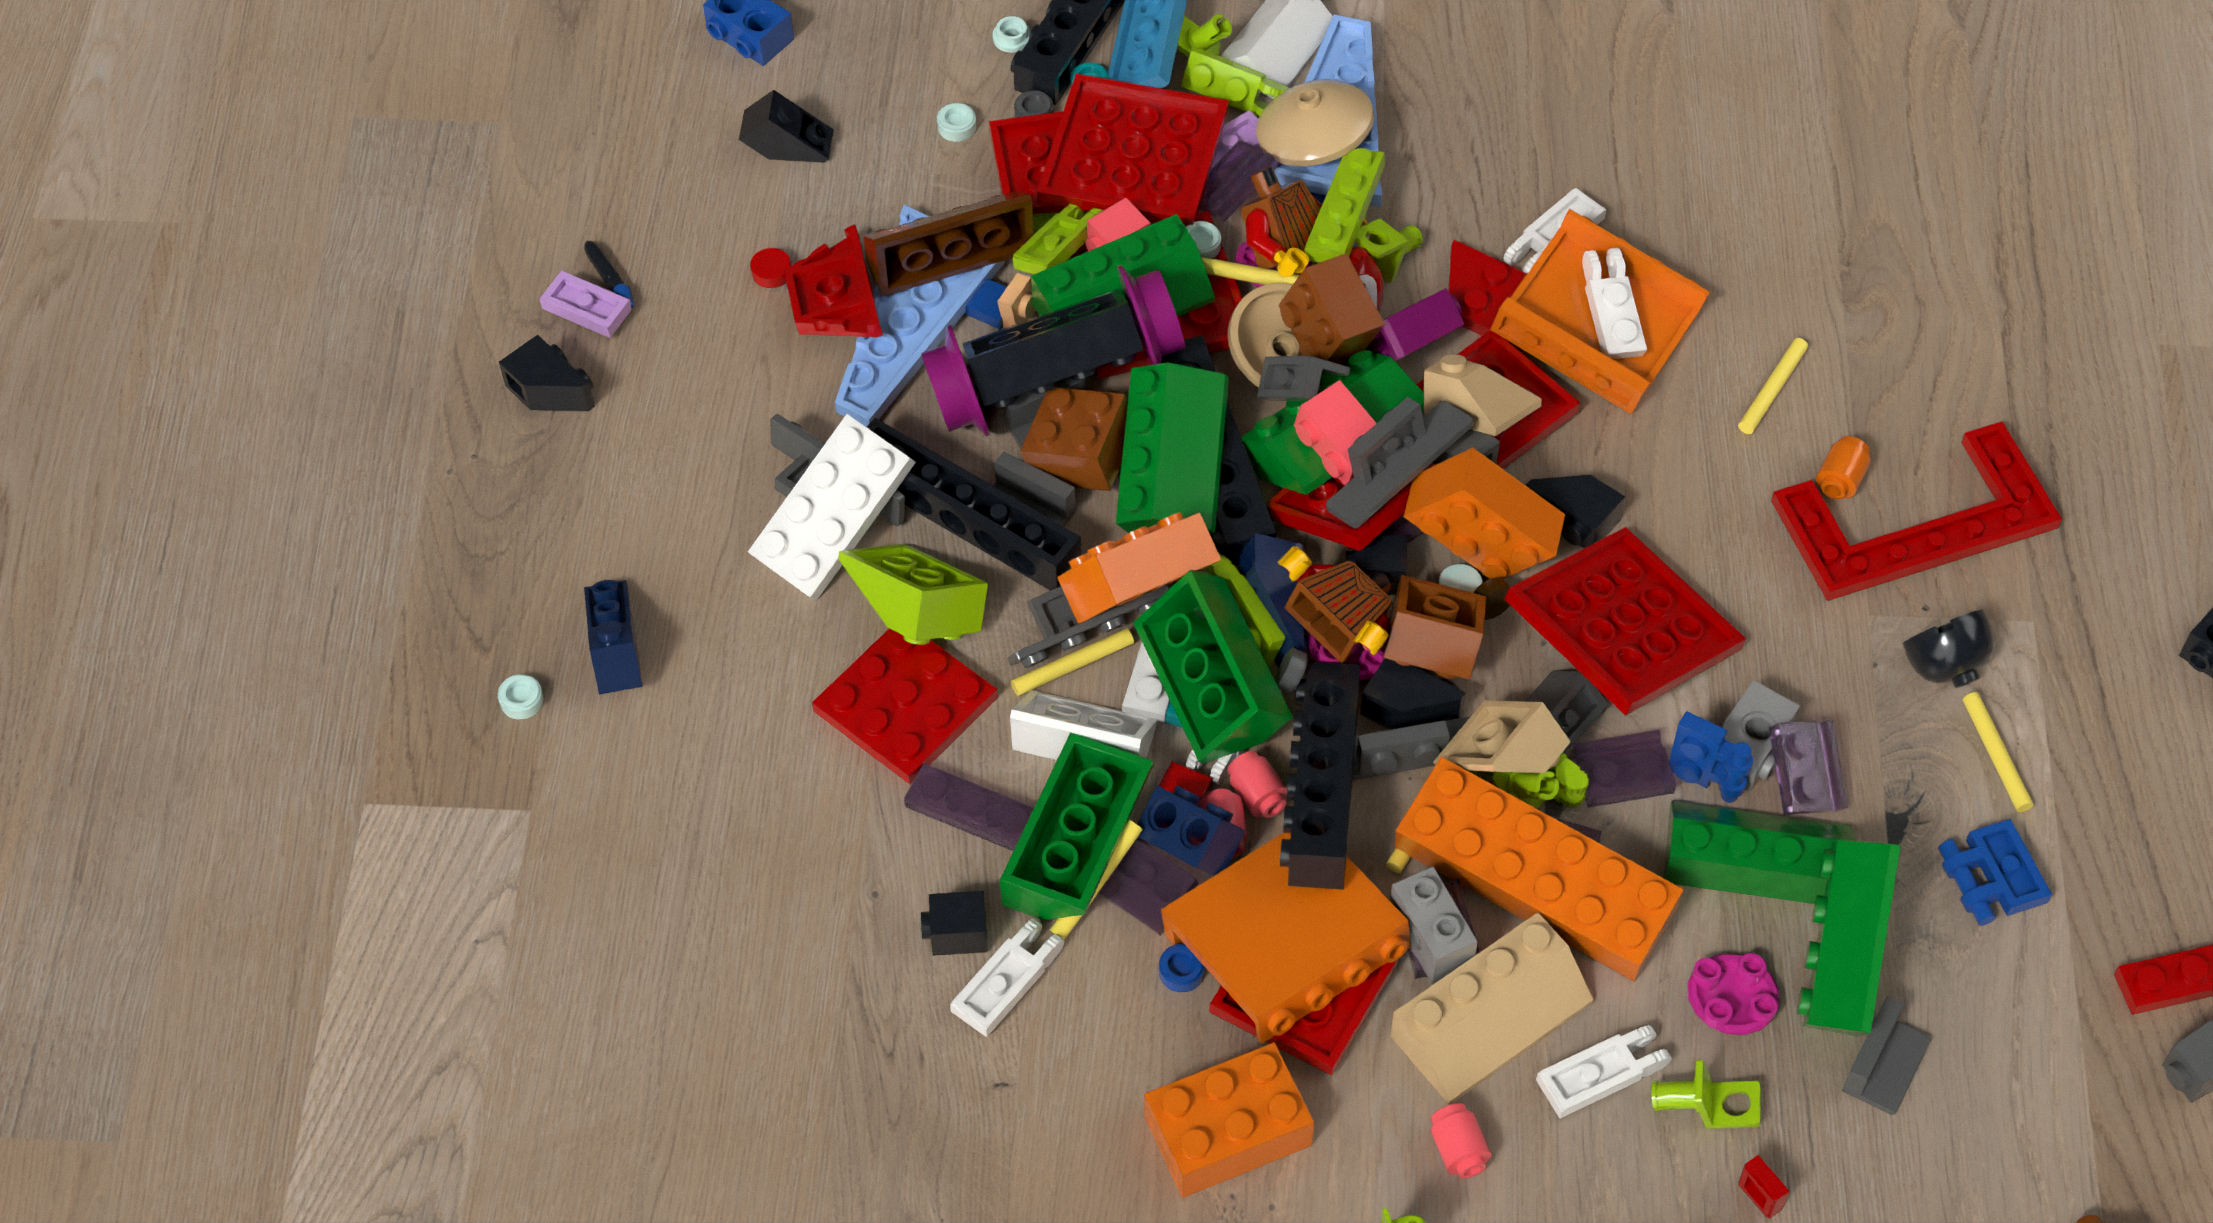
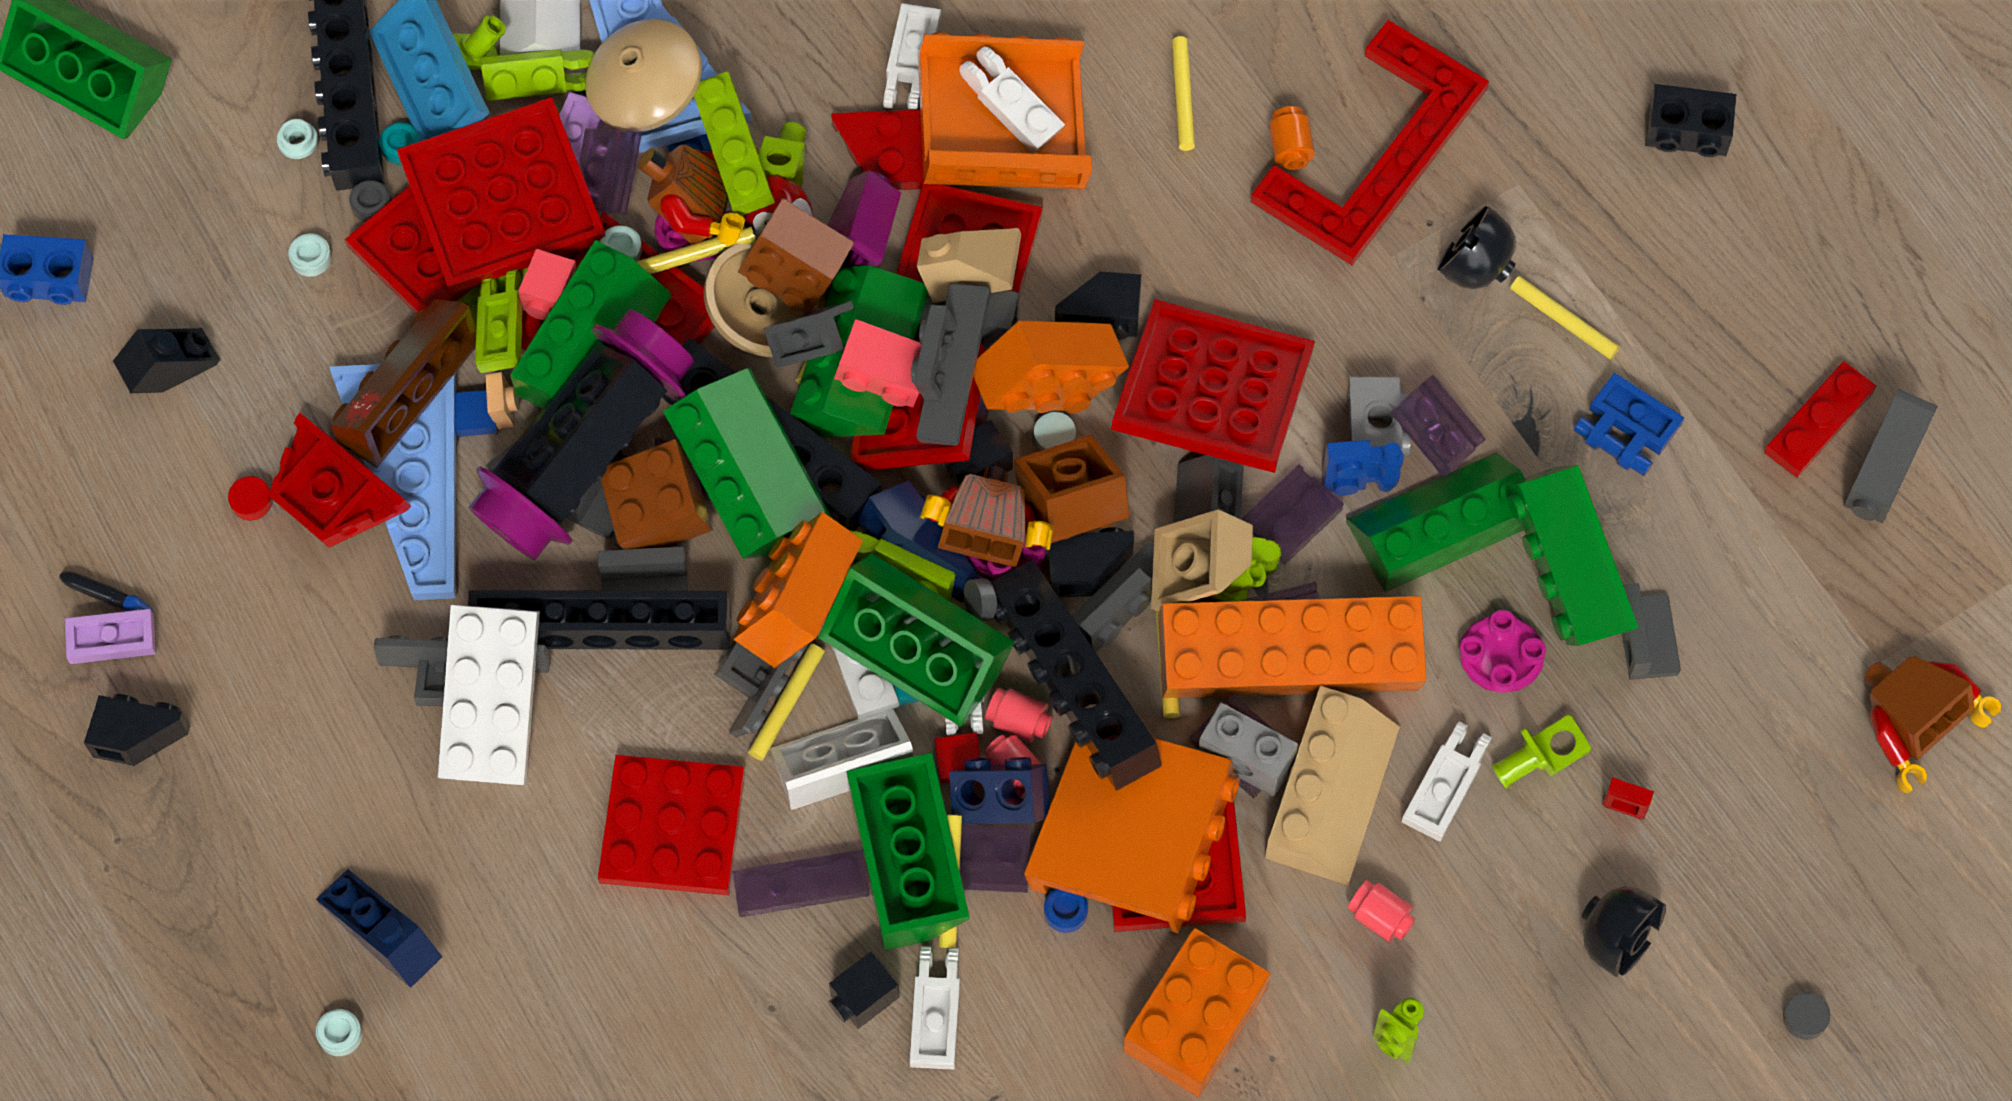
camera: 35 degrees left, 10 degrees up
lime slope [838,543,988,645] -> none
dark brown tile [1473,578,1510,620] -> none

